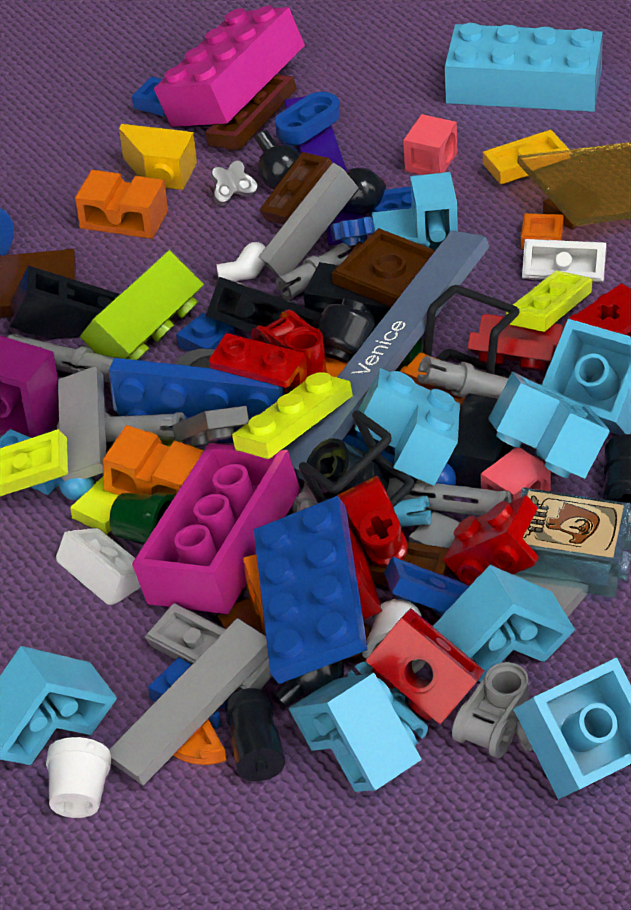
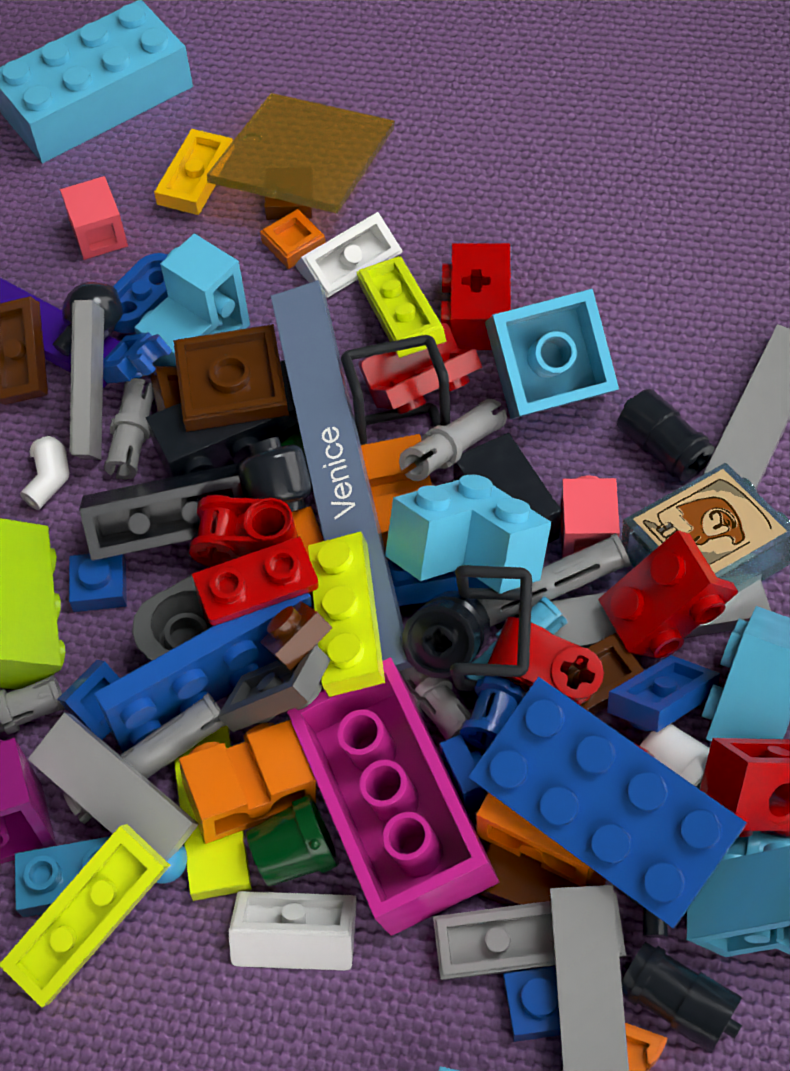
camera: 45 degrees left, 15 degrees up
medium azure brick [488,372,610,479] -> none
none -> reddish brown plate [260,601,332,670]

